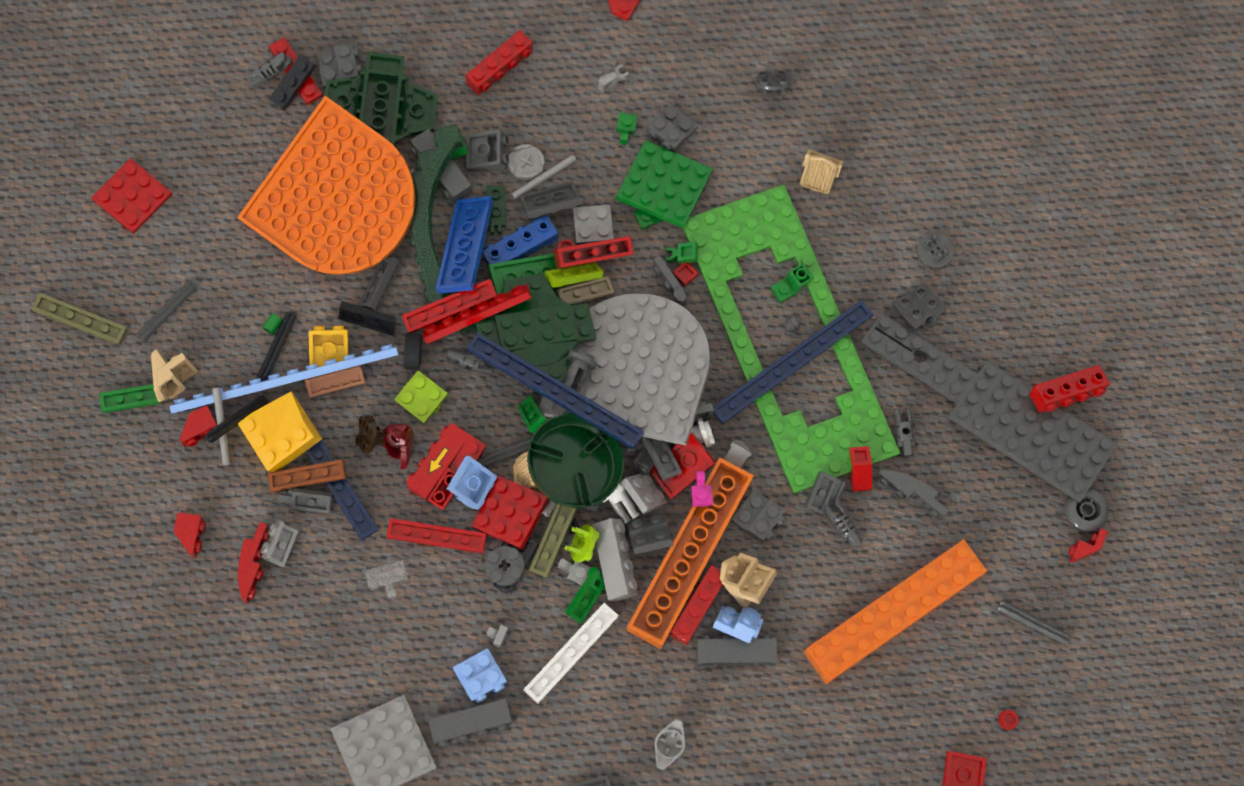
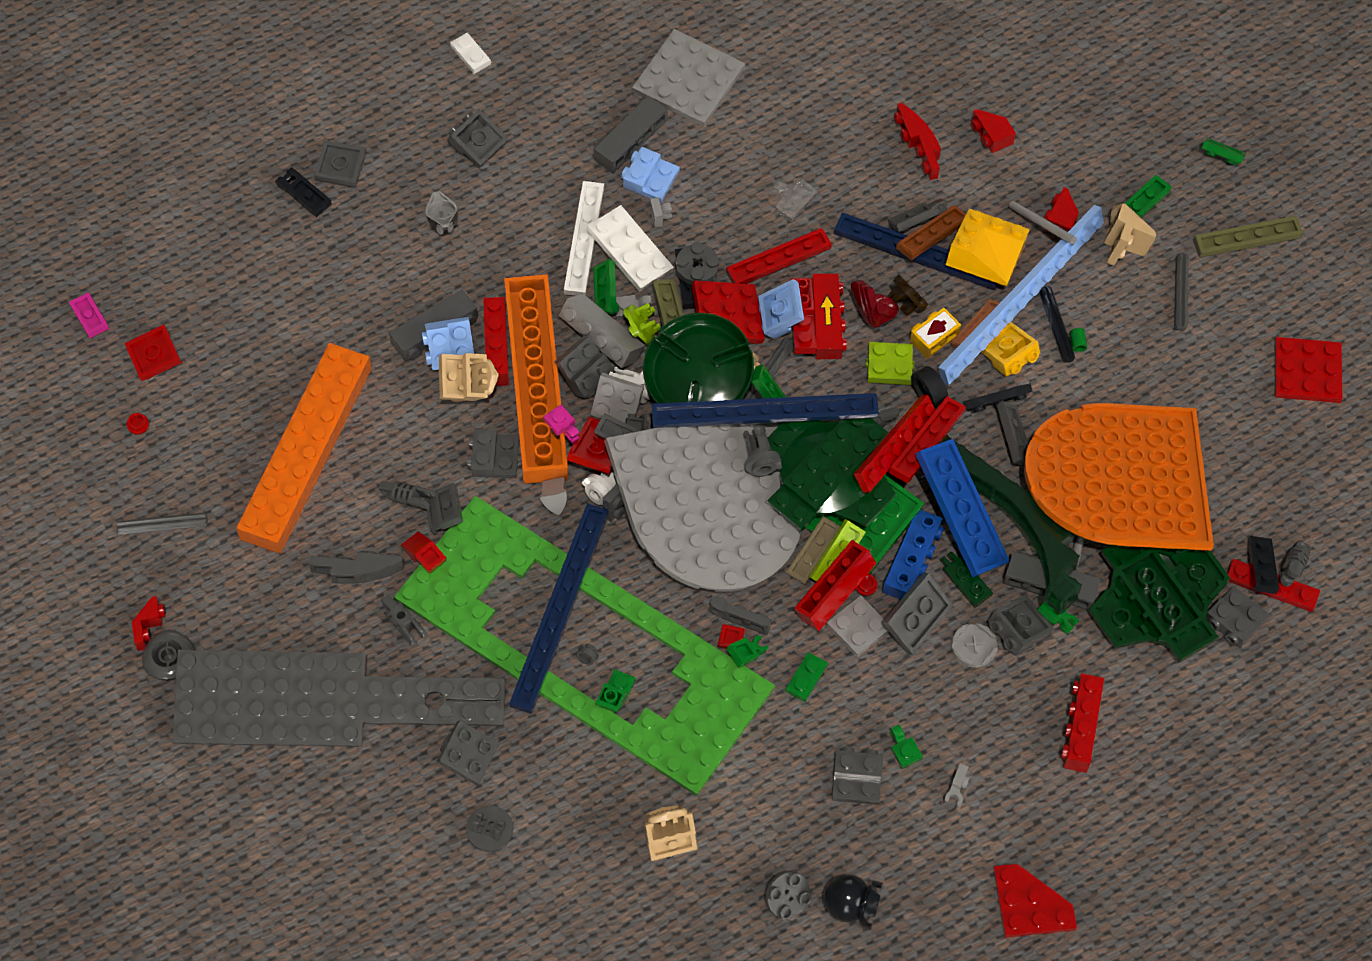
camera: 150 degrees right, 10 degrees down
black axle [205,395,268,443] -> none
light grey bracket [261,521,298,567] -> none
light grey bar [511,155,576,200] -> none
green plate [615,140,713,229] -> none
red brick [1029,365,1110,413] -> none
none -> white plate [586,205,674,292]
none -> black tile [824,874,883,930]
none -> brick [910,308,961,359]
none -> green plate [1202,138,1246,165]

